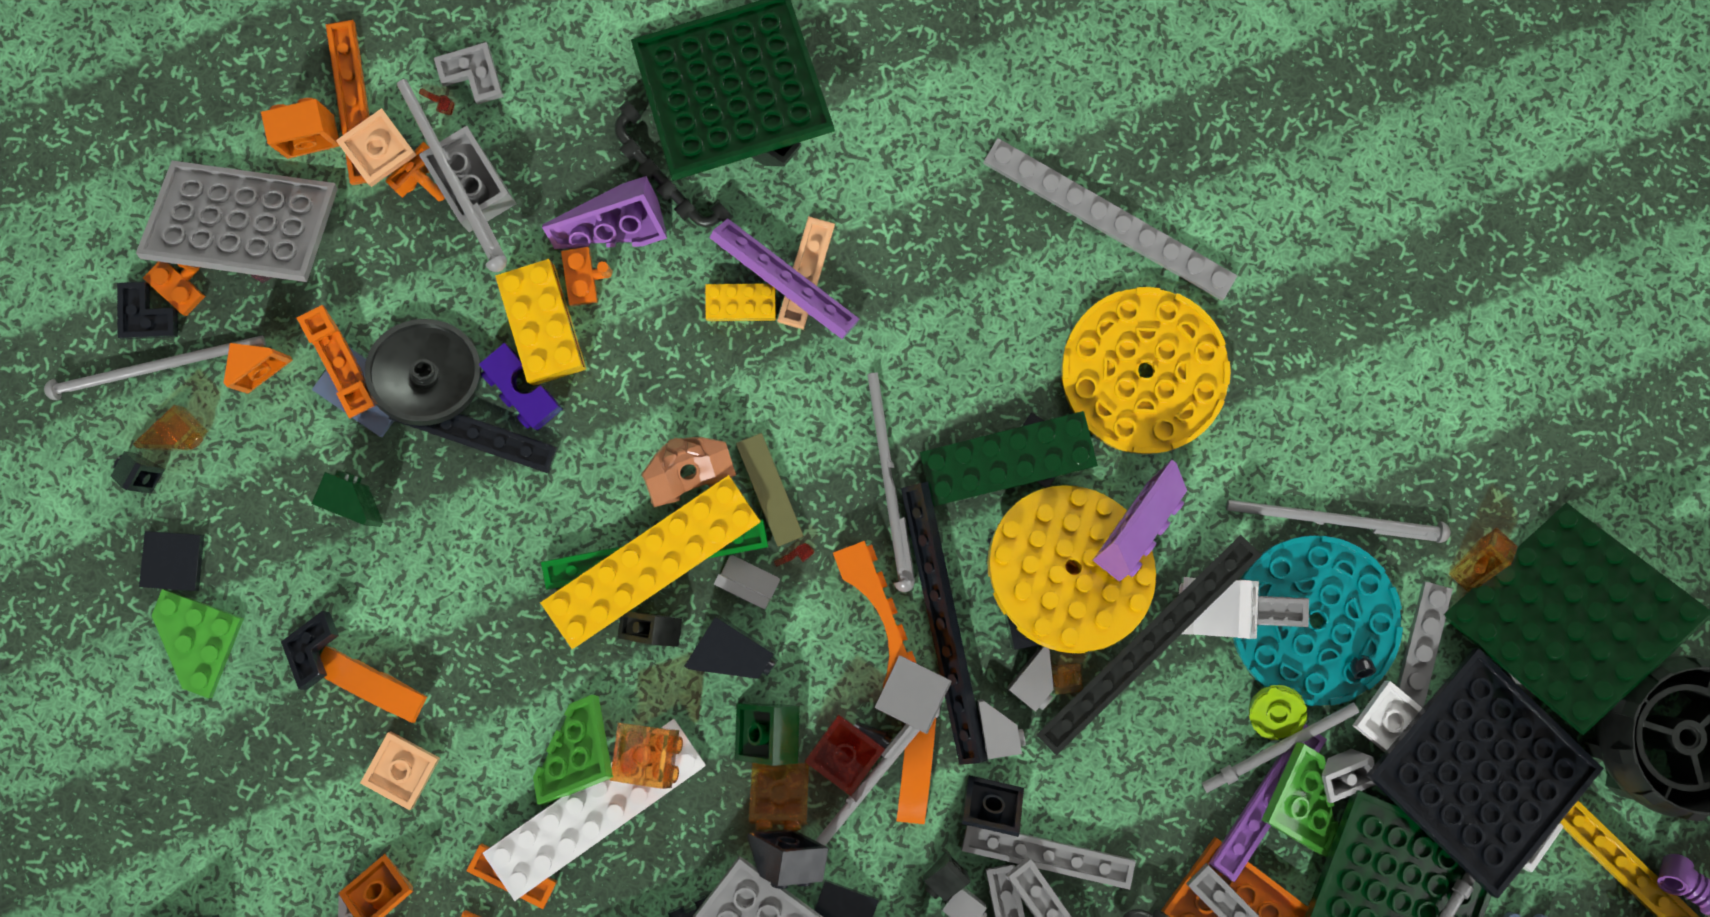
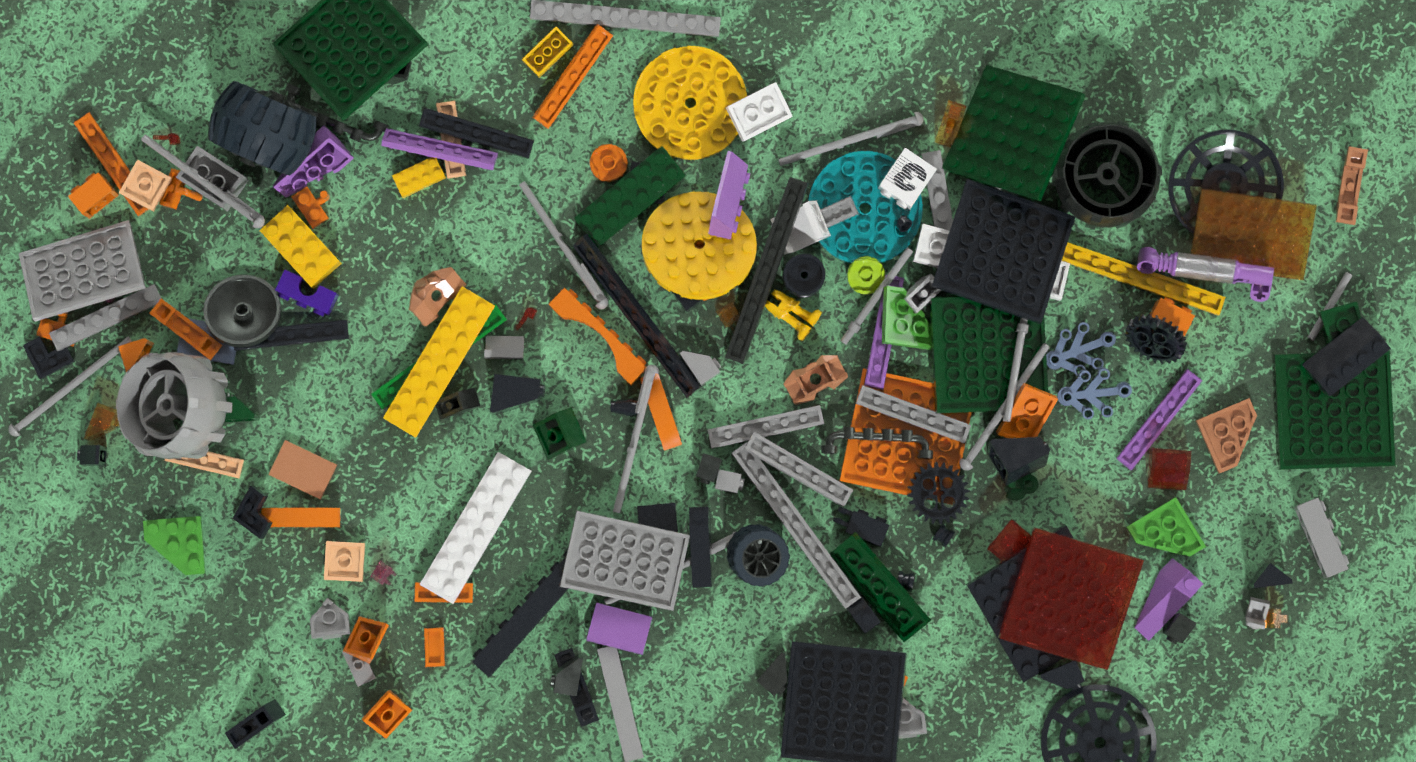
camera: 25 degrees left, 0 degrees up
black tile [139,531,204,591] -> none
light grey plate [434,42,504,105] -> none
bright green plate [533,695,613,805] -> none
clear orange plate [610,723,683,789] -> none
olive tile [736,433,804,547] -> none
black slope [747,829,828,889] -> none
clear orange plate [749,763,809,831] -> none
clear red slope [804,715,885,796] -> none
light grey tile [875,655,952,734] -> none
black slope [959,775,1024,837] -> none
light grey slope [1007,645,1054,712] -> none
none -> light grey plate [49,284,161,351]
none -> light grey wheel [116,352,232,459]
none -> light nougat tile [164,451,244,479]
none -> black wheel [208,81,316,176]
none -> nougat tile [268,440,337,499]
none -> light grey plate [310,598,351,640]
none -> clear pink tile [370,560,396,585]
none -> black tile [419,108,534,159]
none -> yellow piece [522,27,573,78]
none -> orange tile [532,24,613,129]
none -> orange tile [590,144,628,182]
none -> white plate [725,82,793,142]
none -> yellow piece [765,289,822,342]
none -> black wheel [783,254,825,298]
none -> nougat piece [783,355,848,405]
none -> white panel [878,148,937,209]

